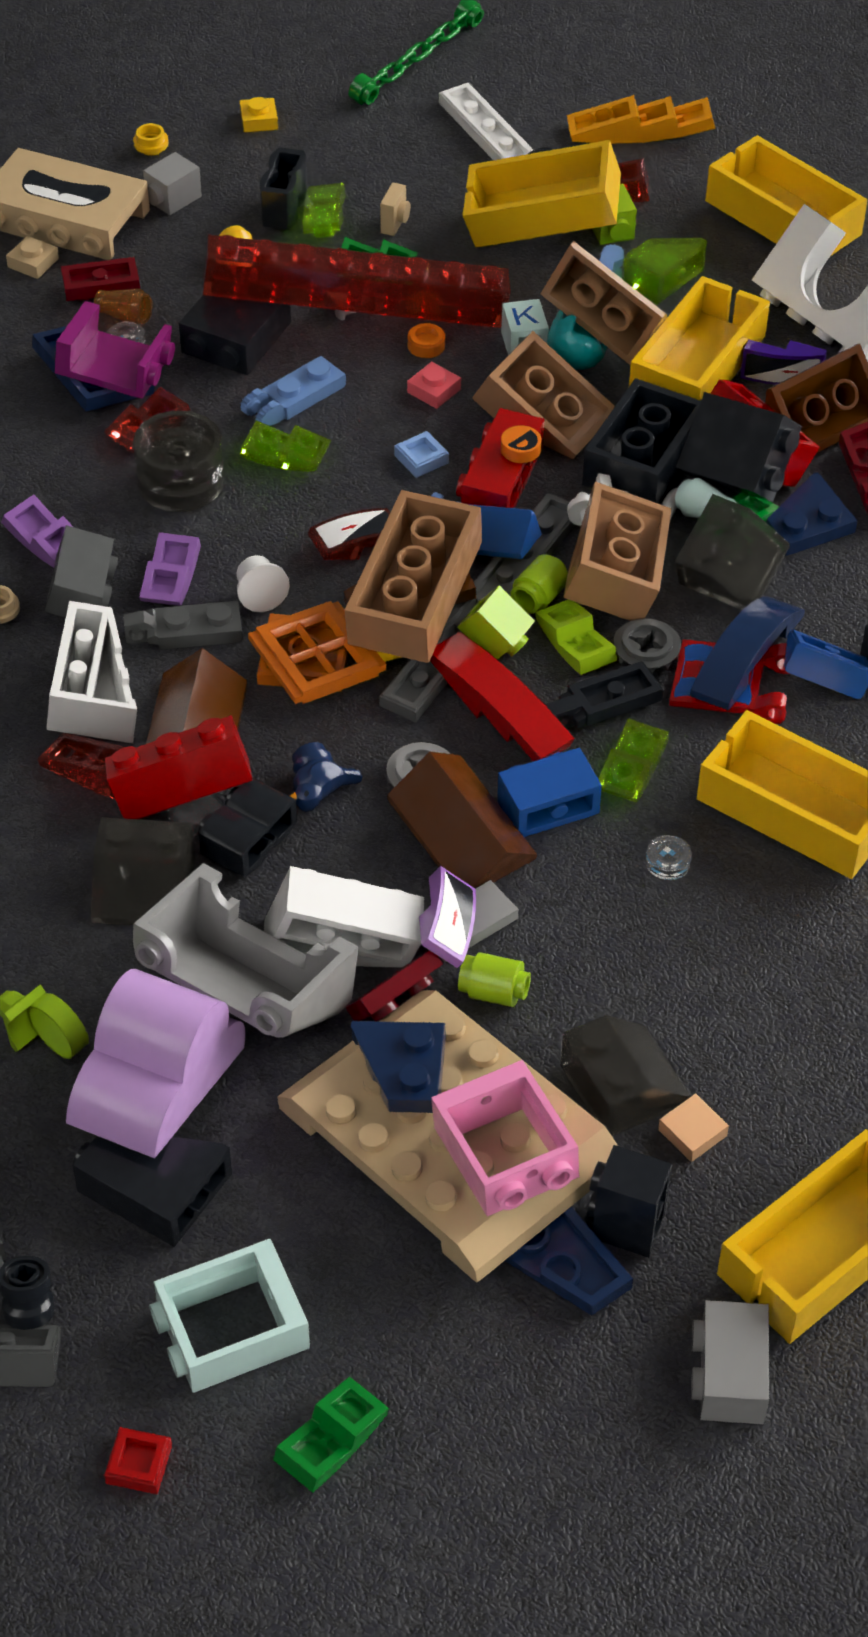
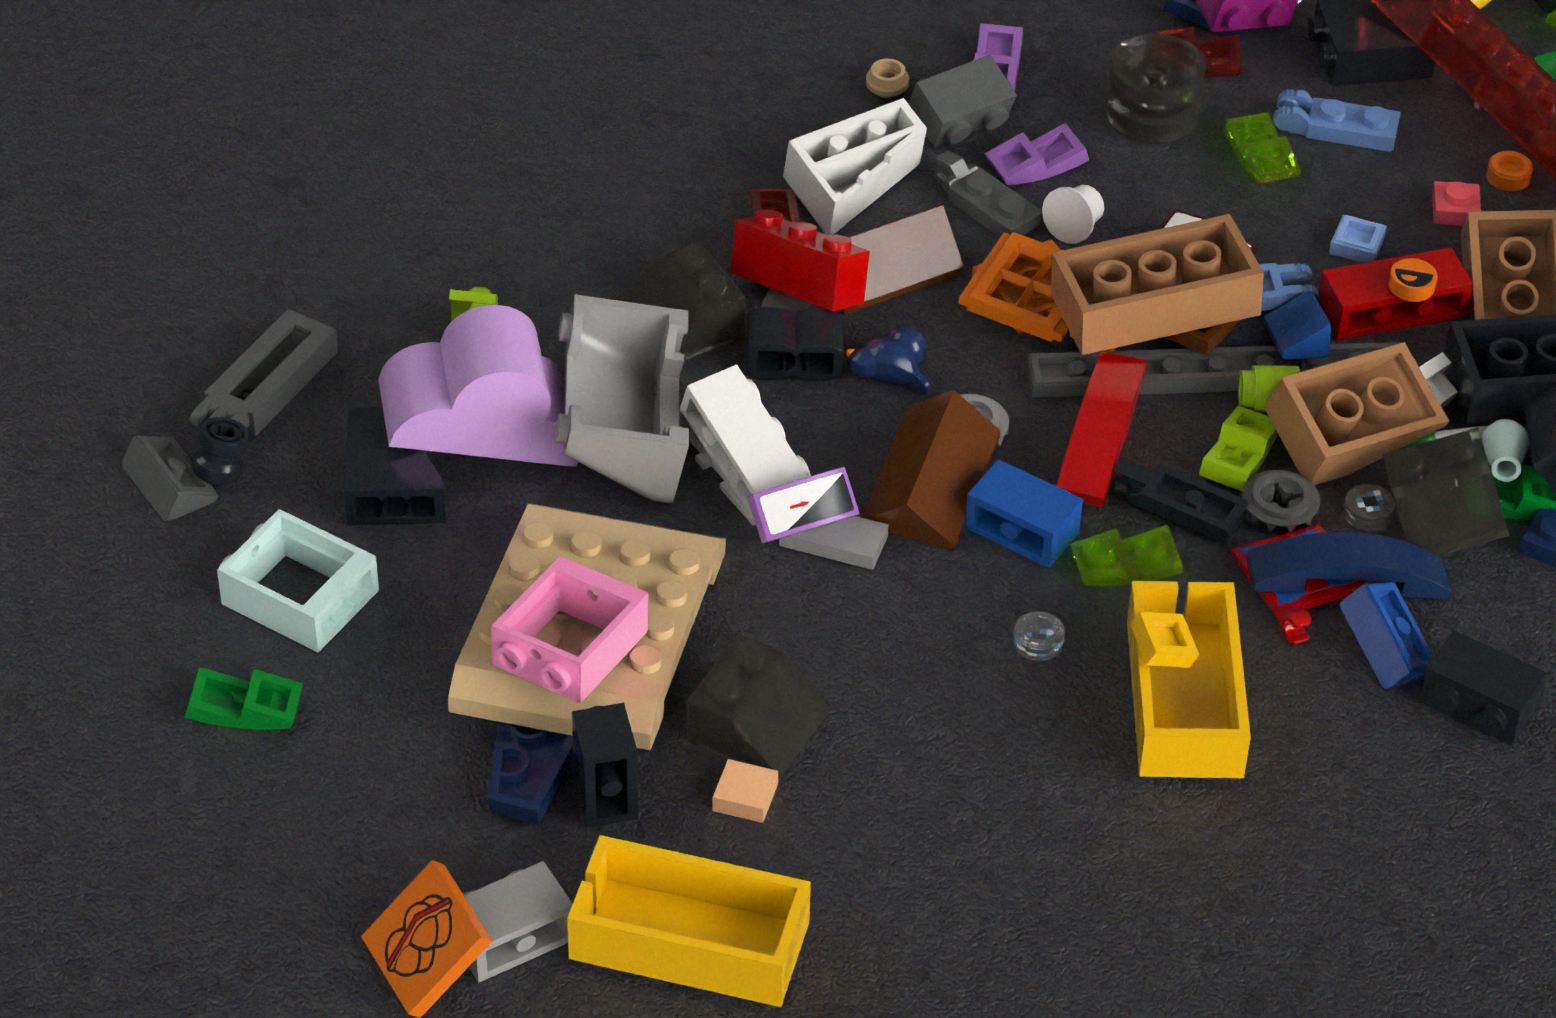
camera: 55 degrees right, 5 degrees down
red tile [104,1427,172,1495] -> none
dark red plate [346,950,443,1022] -> none
dark blue wing [351,1021,446,1113] -> none
lime brick [457,586,535,659] -> none
lime brick [458,952,531,1007] -> none
none -> orange tile [361,860,493,1018]
none -> yellow plate [1130,611,1199,668]
none -> clear tile [1343,484,1395,531]

